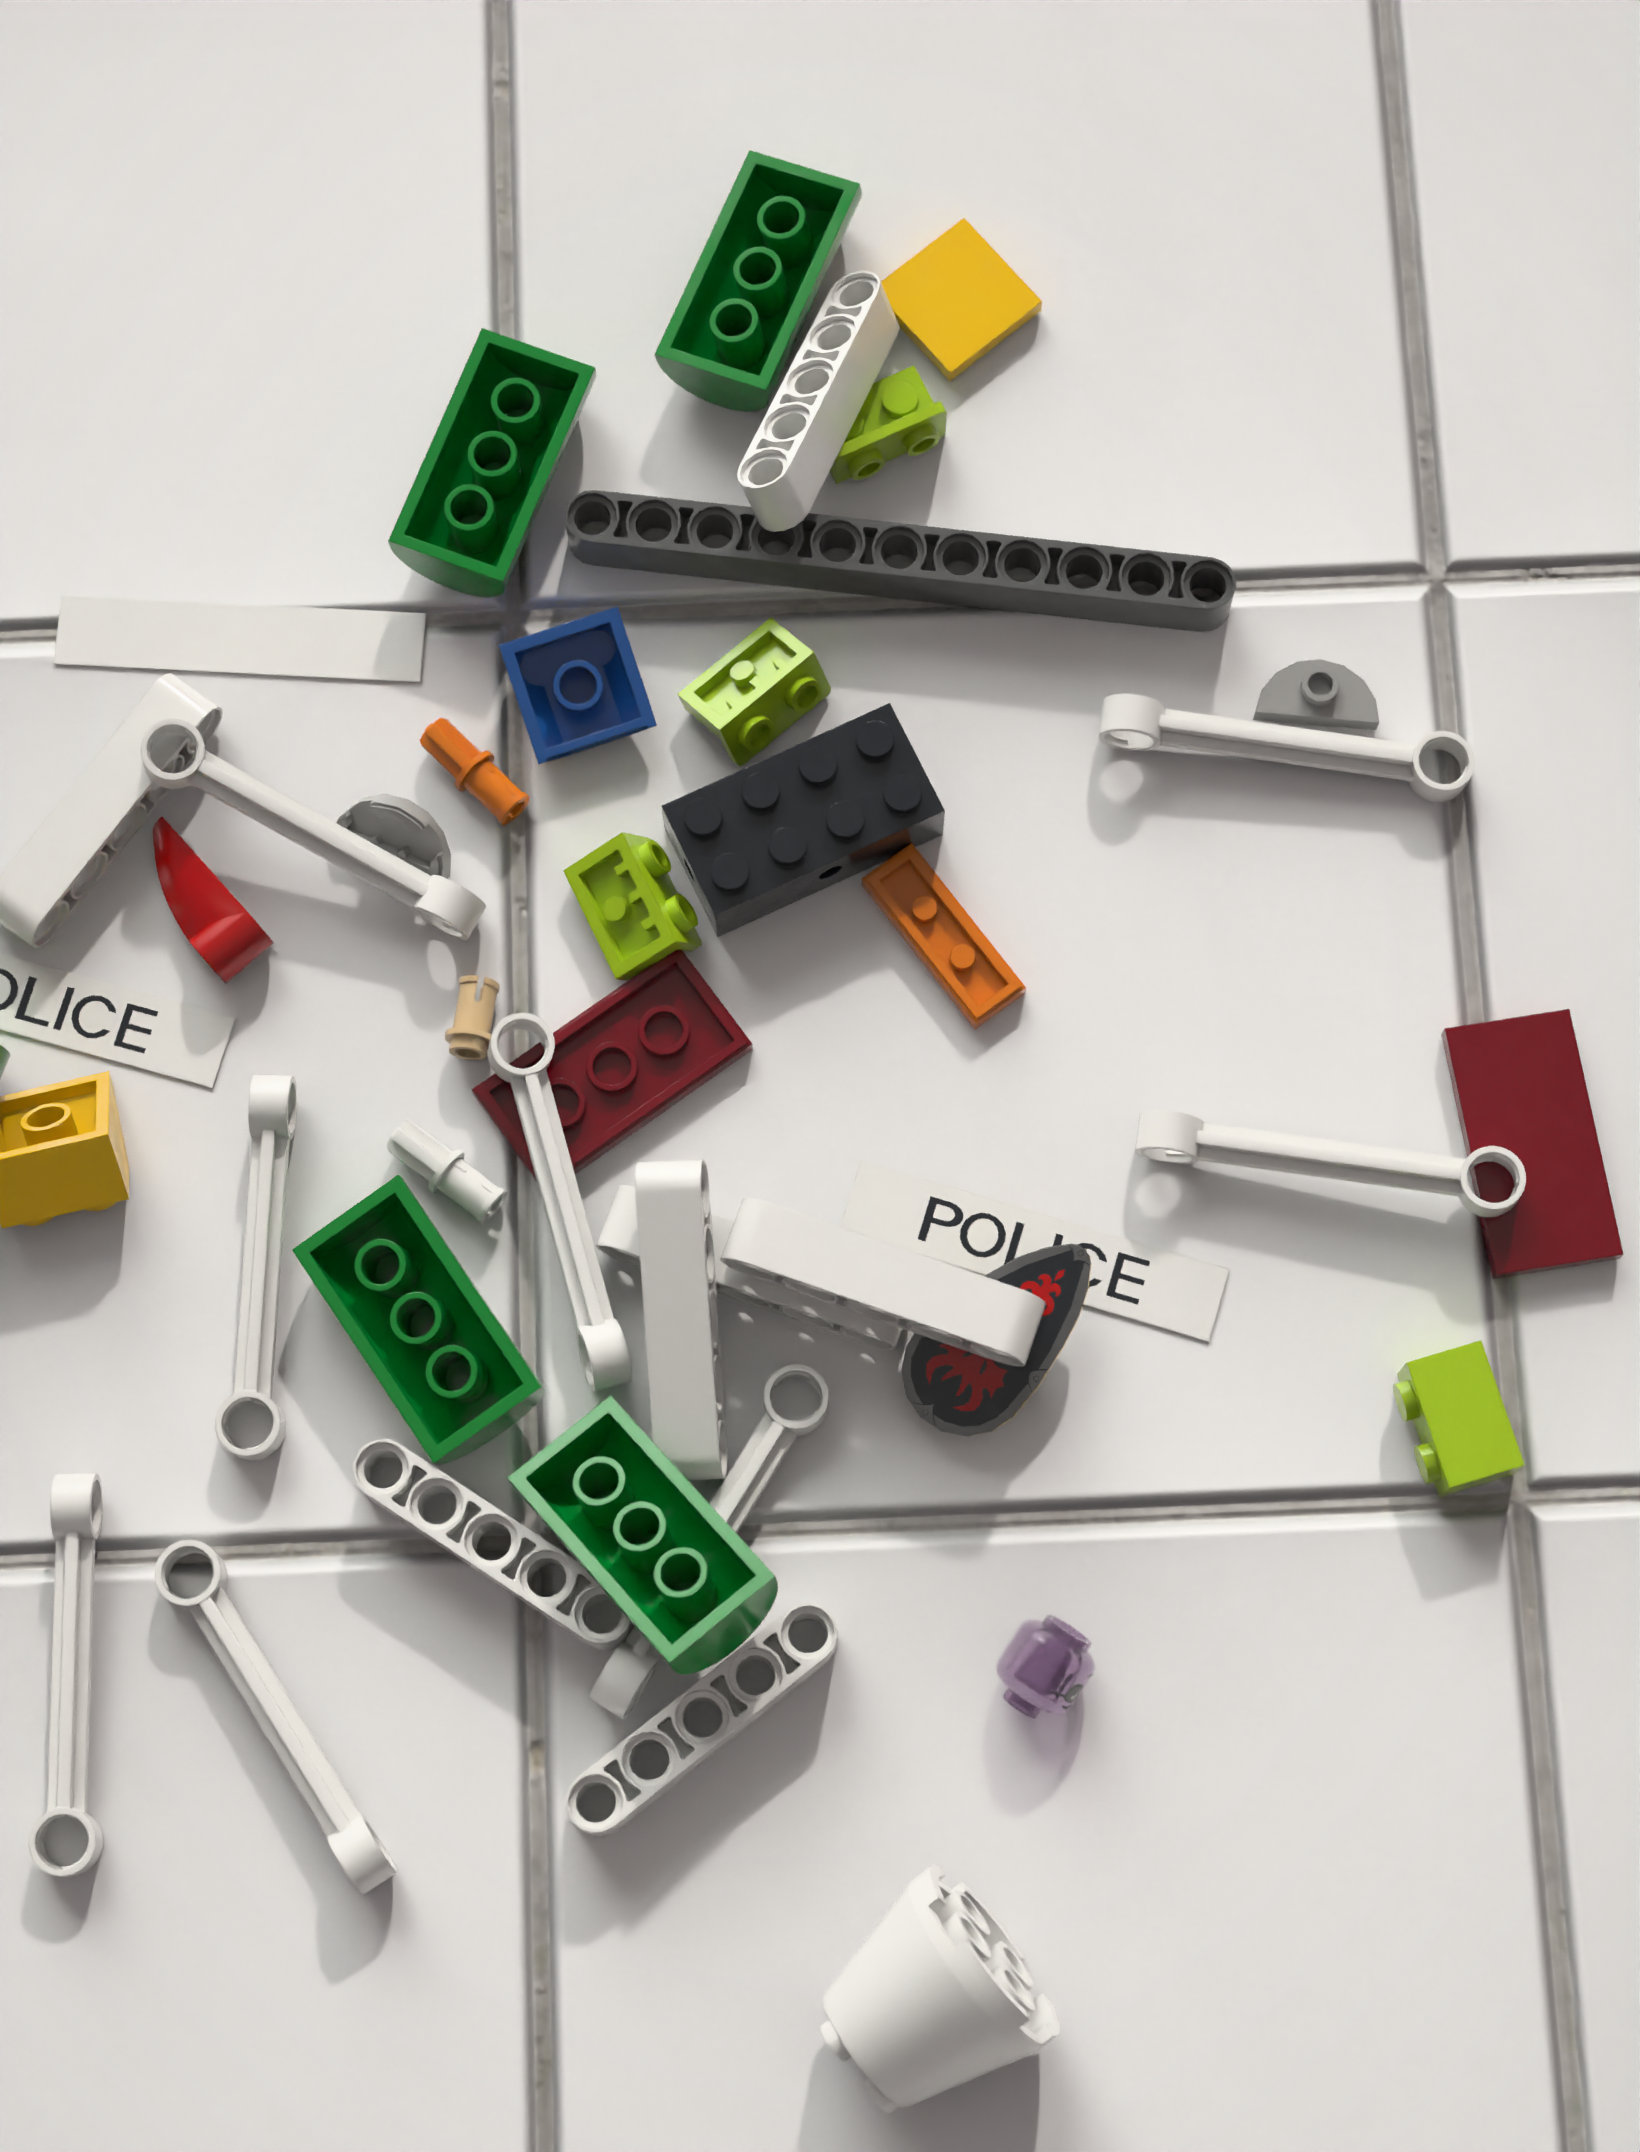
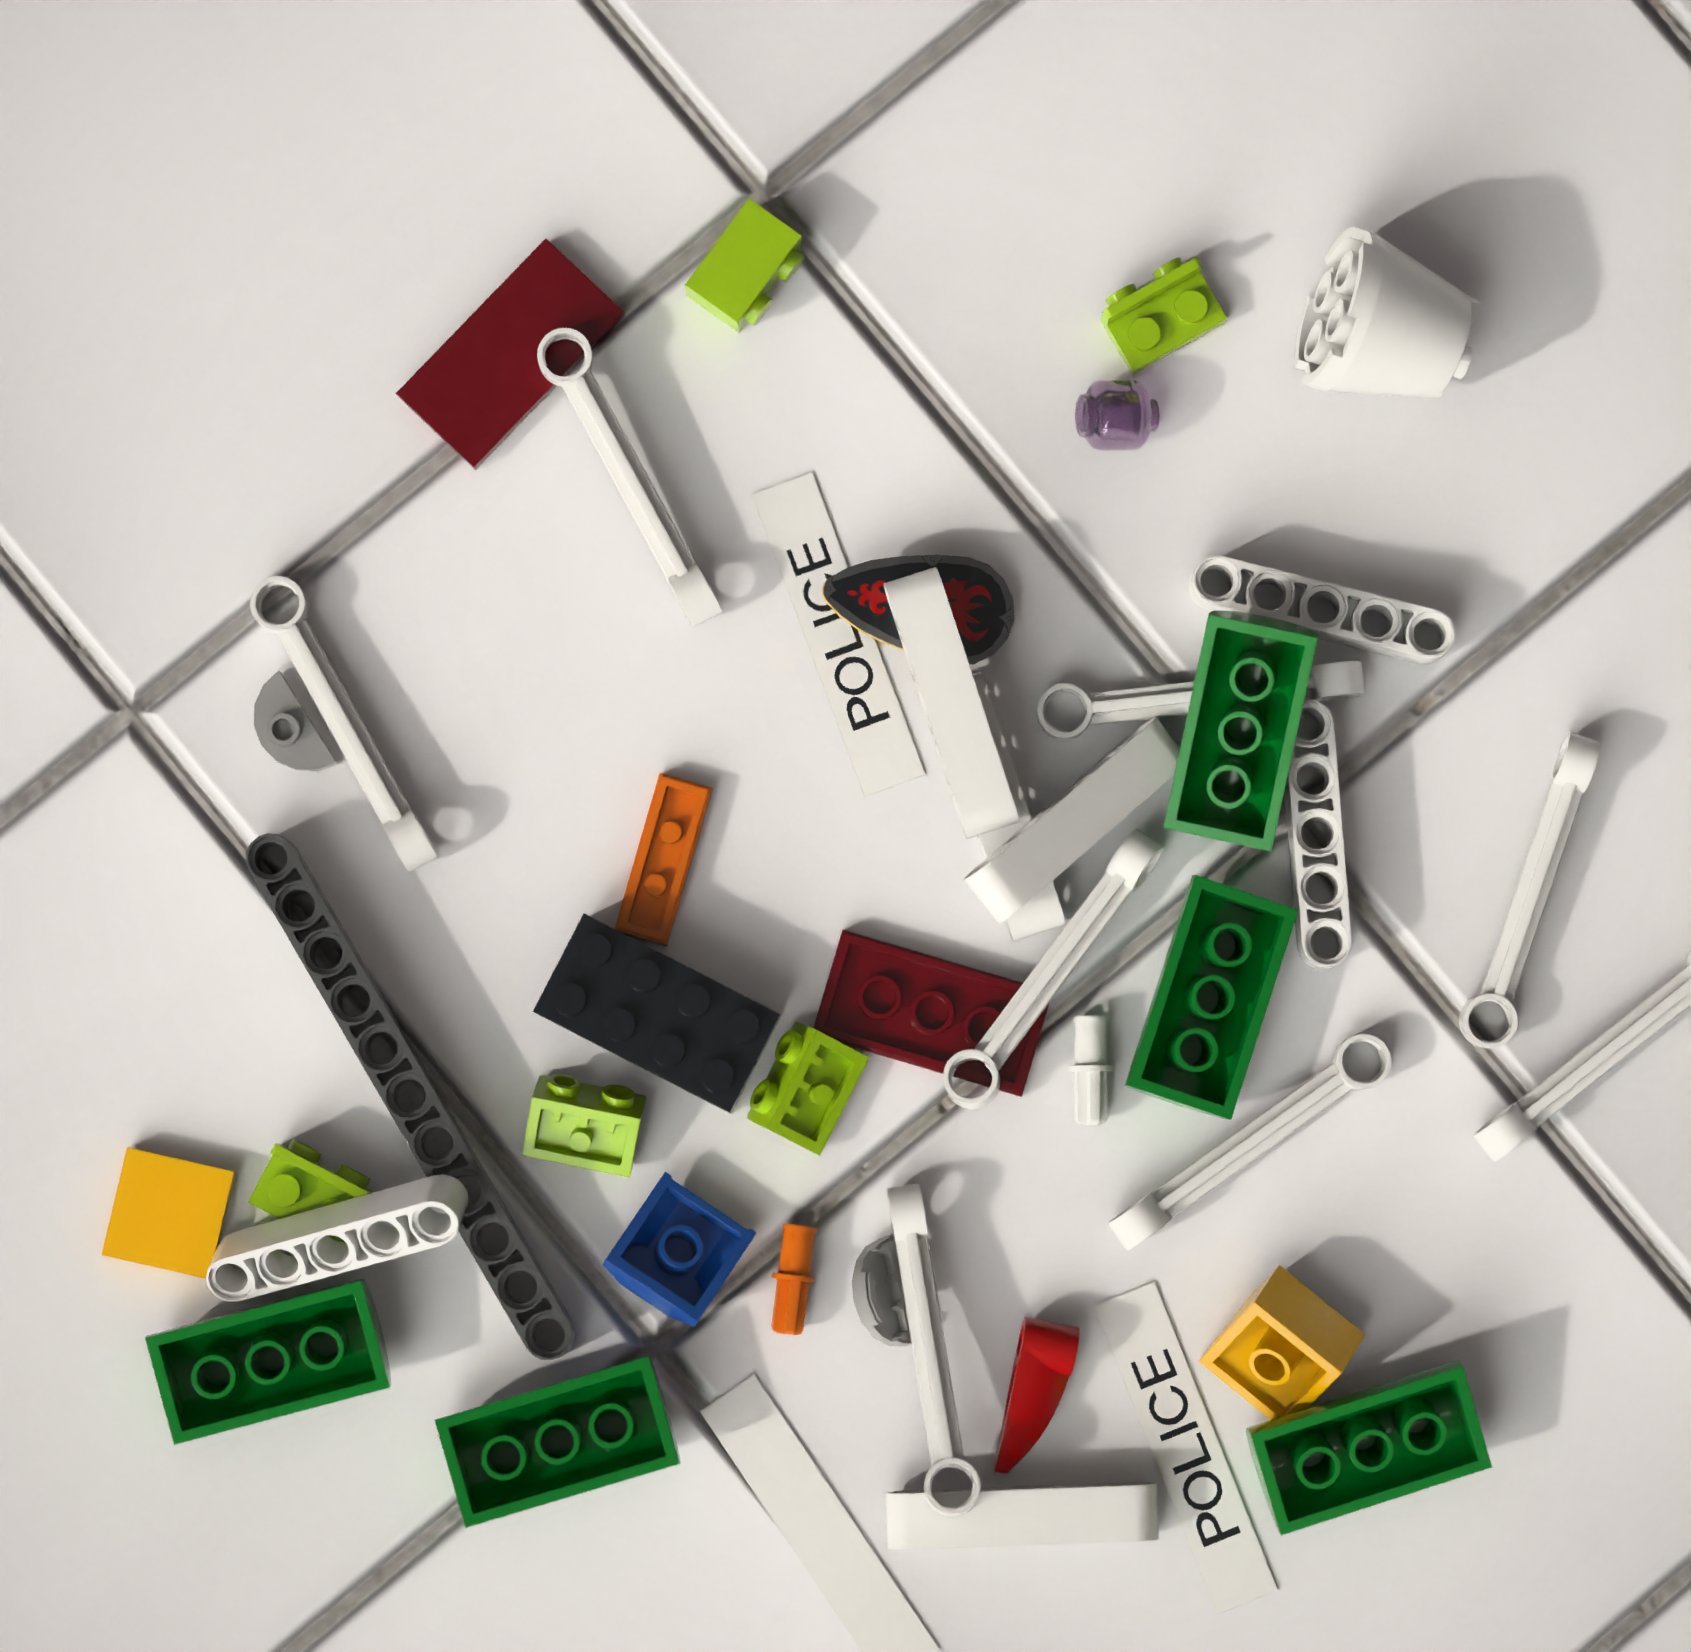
camera: 130 degrees left, 10 degrees up
tan pin [445,975,500,1060] -> none
none -> lime bracket [1100,257,1228,375]

